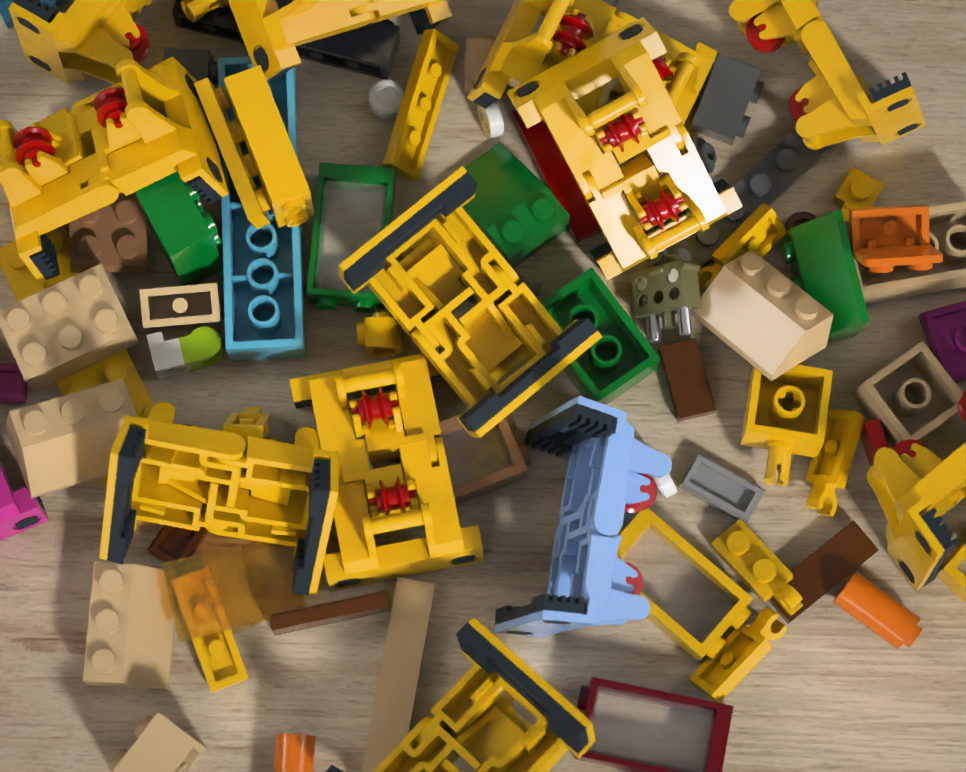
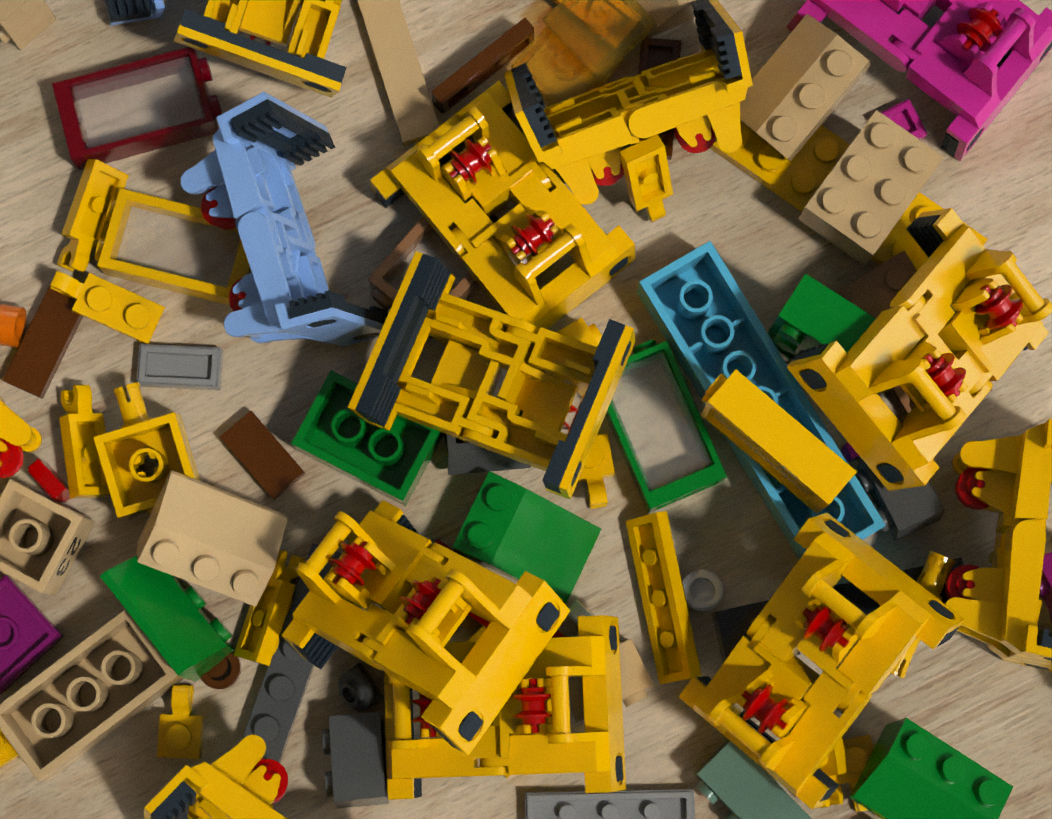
camera: 155 degrees right, 5 degrees up
tan brick [139,283,221,328] -> none
leg [147,326,224,379] -> none
yellow plate [194,77,272,229] -> none
olive piece [628,248,701,343] -> none
white tile [651,473,678,499] -> none
orange bracket [849,204,943,273] -> none

